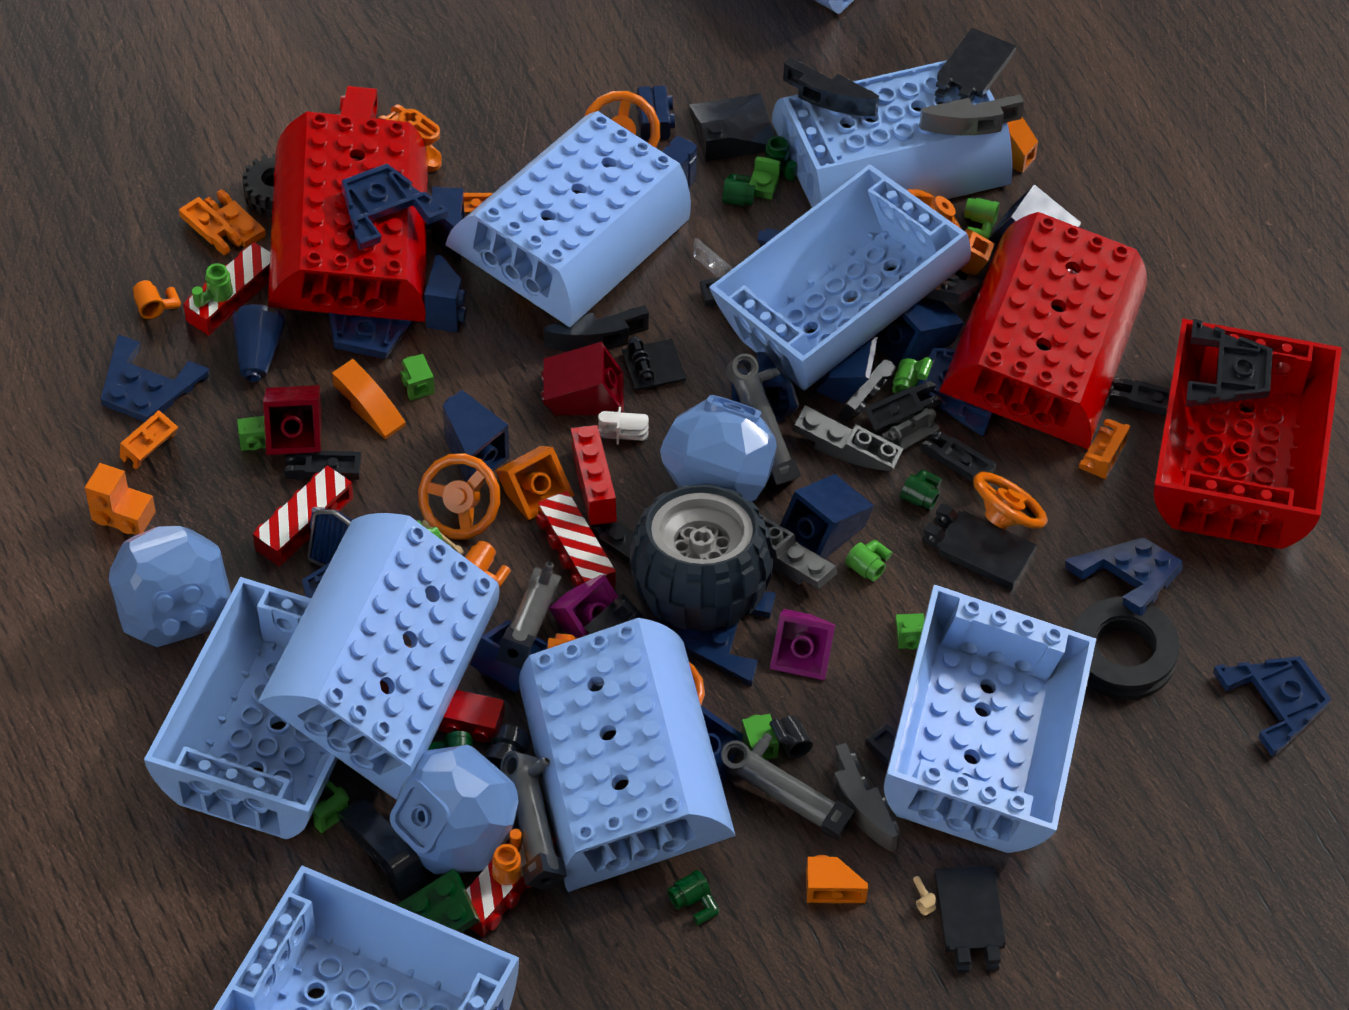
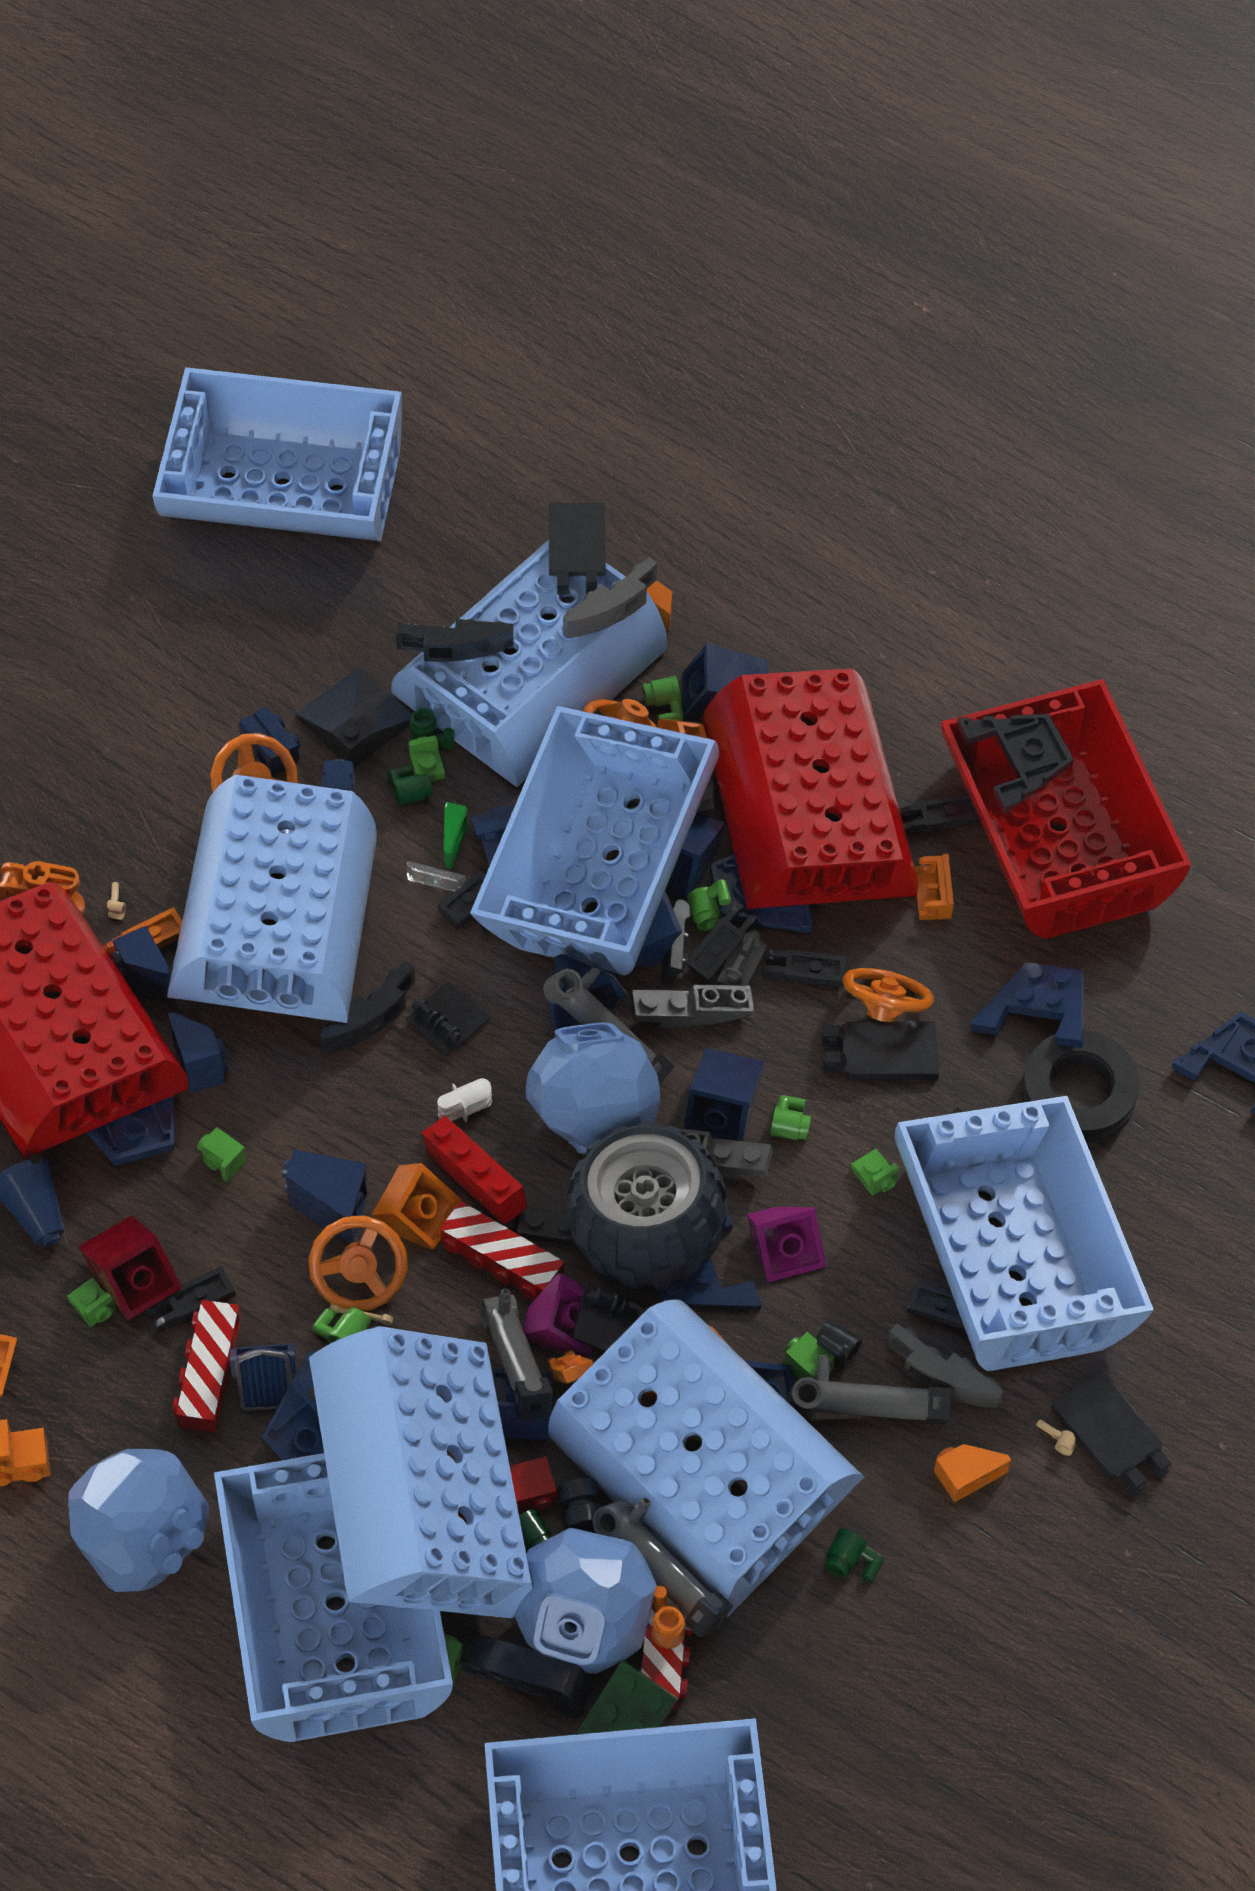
camera: 30 degrees left, 5 degrees up
orange slope [332,359,406,439] -> none
dark blue wing [341,164,449,250] -> none
orange piece [465,541,511,587] -> none
dark red slope [541,342,624,415] -> none
dark green piece [900,470,942,510] -> none
none -> tan hand [107,882,126,920]
none -> green slope [443,802,468,869]

